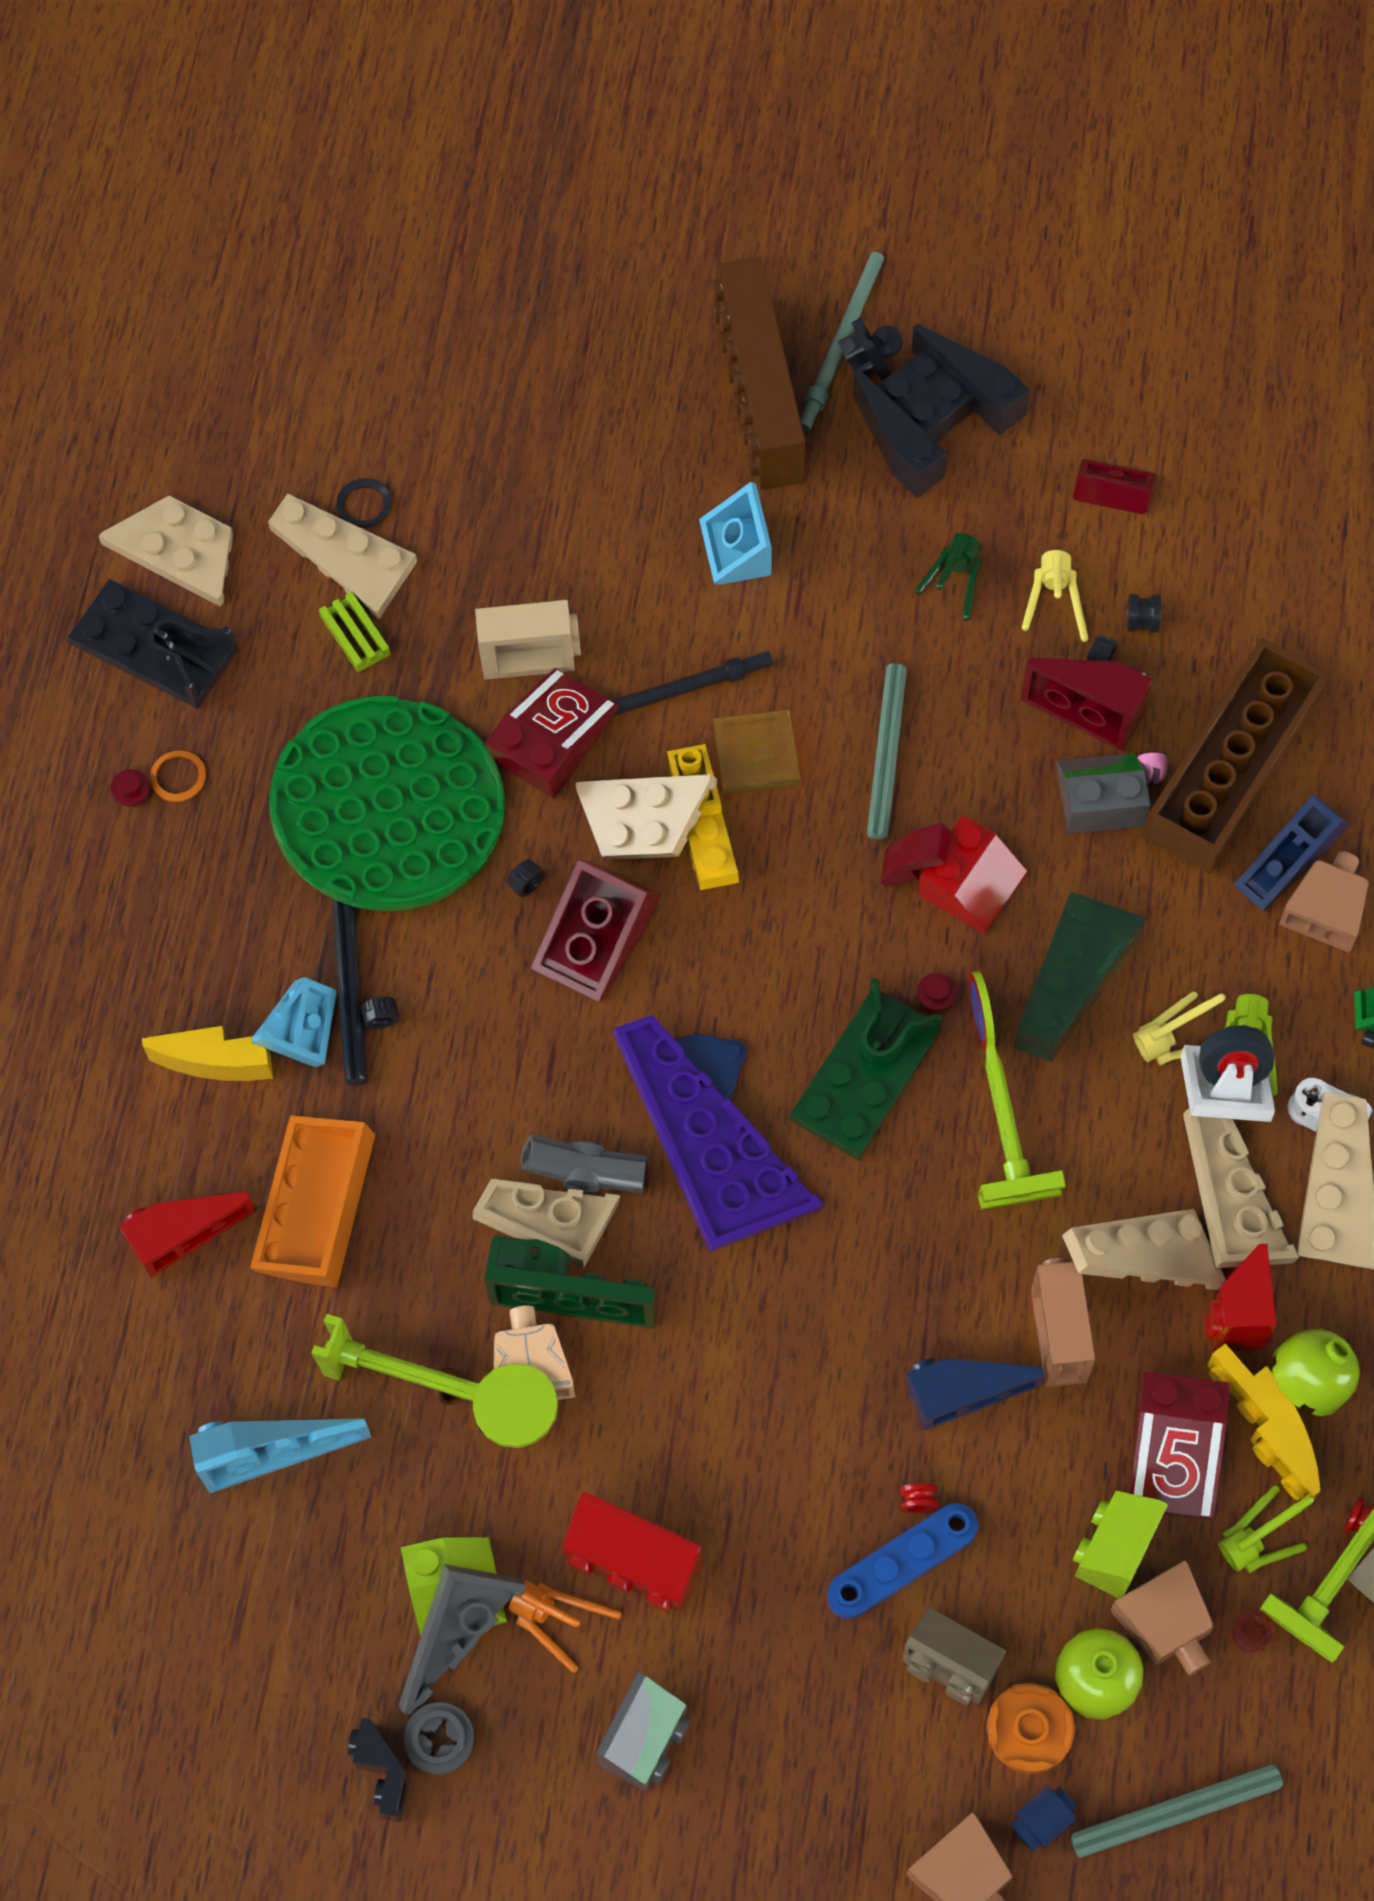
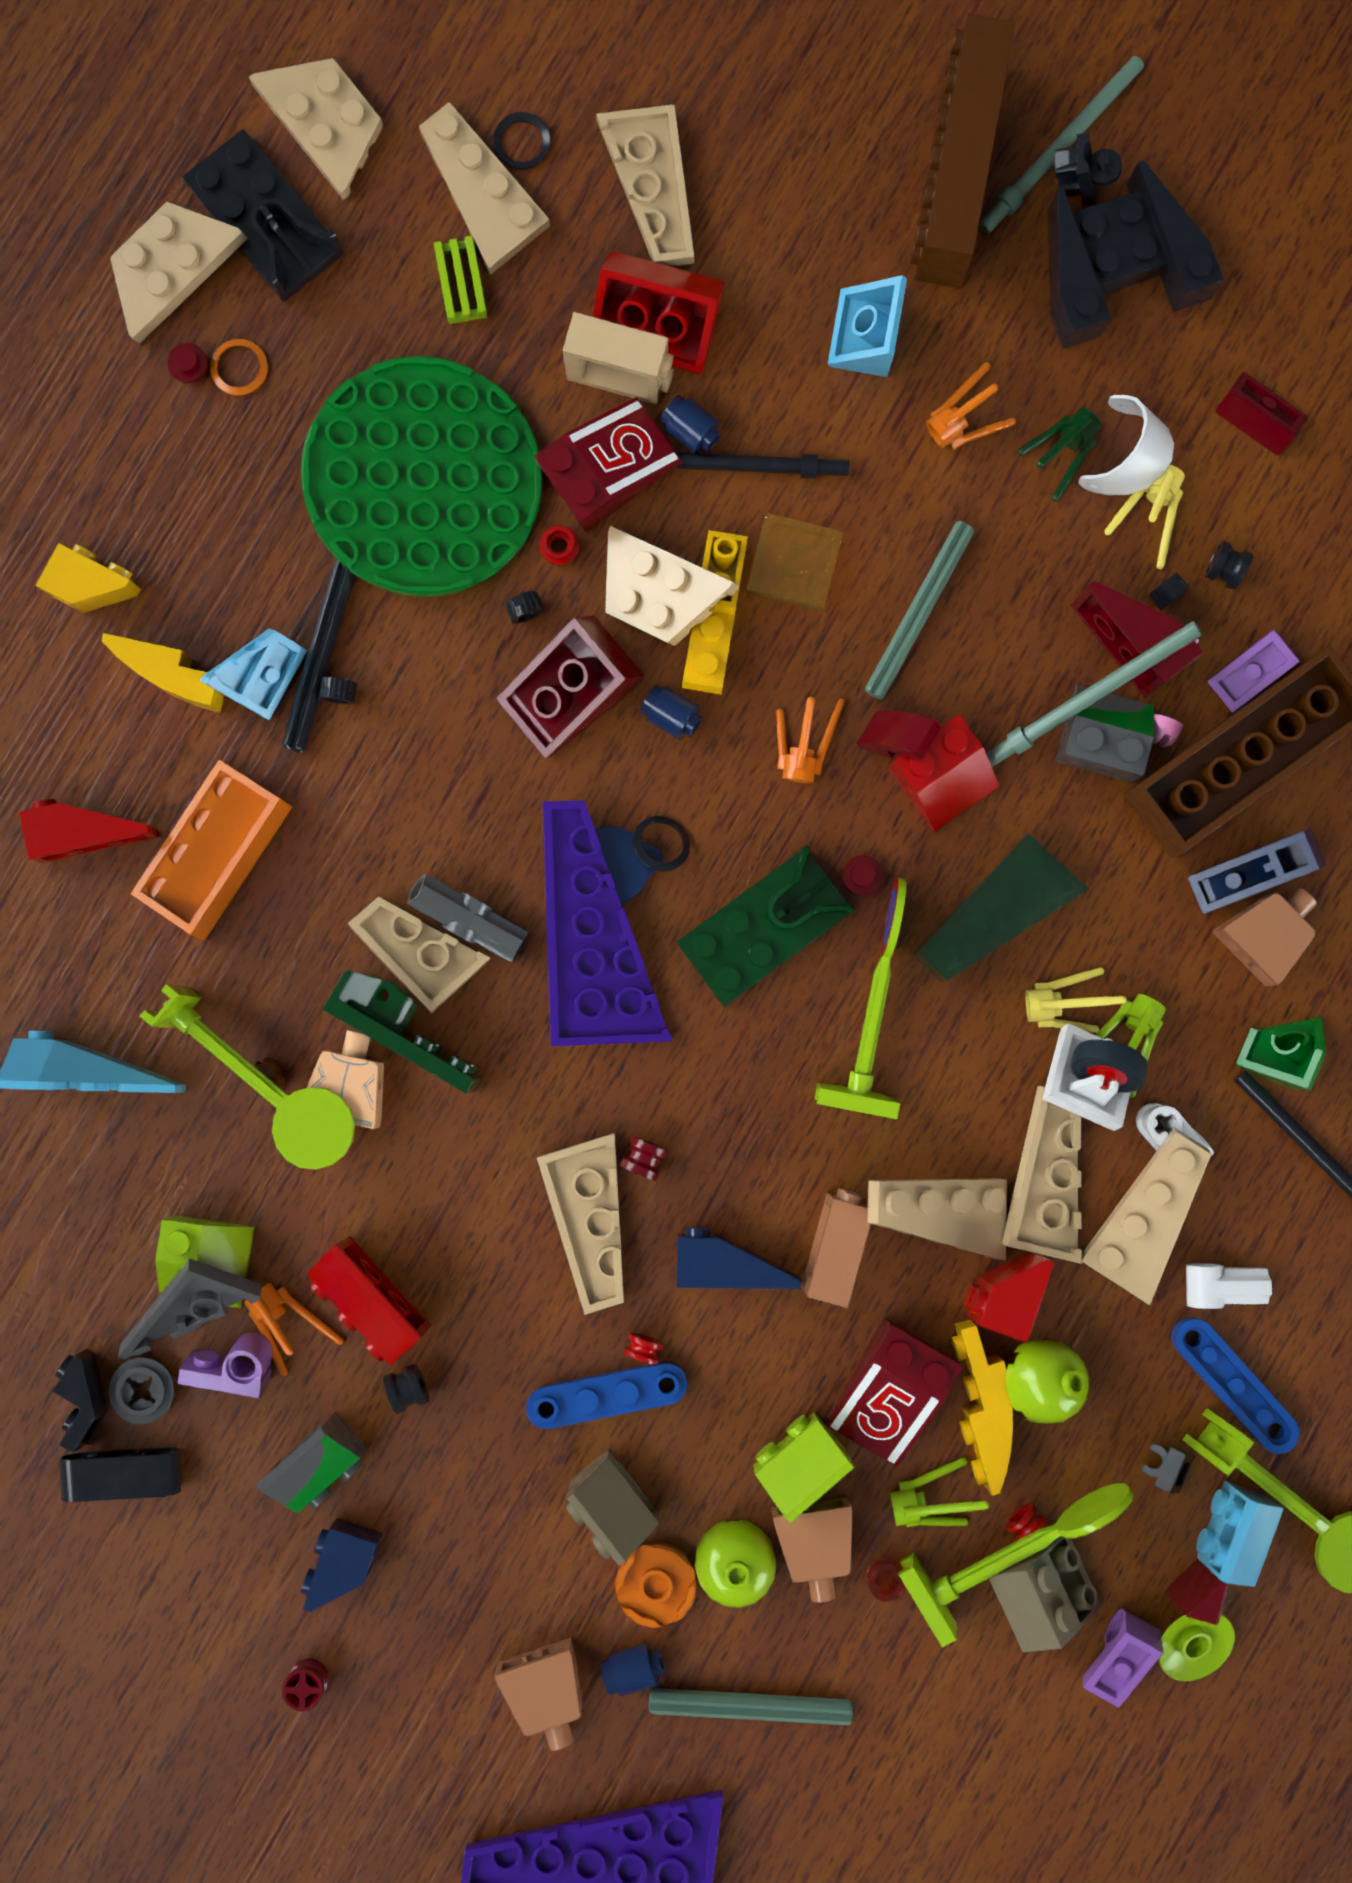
camera: 15 degrees right, 20 degrees up
none -> yellow slope [35,543,141,613]
none -> black beam [59,1447,182,1502]
none -> tan wing [110,202,248,344]
none -> medium lavender plate [178,1332,272,1398]
none -> dark blue slope [301,1518,383,1612]
none -> black wheel [383,1363,429,1415]
none -> tan wing [537,1133,624,1315]
none -> red plate [539,525,579,566]
none -> red slope [592,250,726,375]
none -> tan wing [596,104,694,267]
none -> dark red wheel [620,1135,669,1181]
none -> black piece [632,816,690,872]
none -> dark blue brick [640,685,702,740]
none -> dark blue brick [660,395,721,454]
none -> orange plant [776,697,845,784]
none -> orange plant [926,362,1017,450]
none -> sand green bar [986,621,1202,767]
none -> white piece [1078,395,1174,495]
none -> medium lavender plate [1207,629,1300,713]

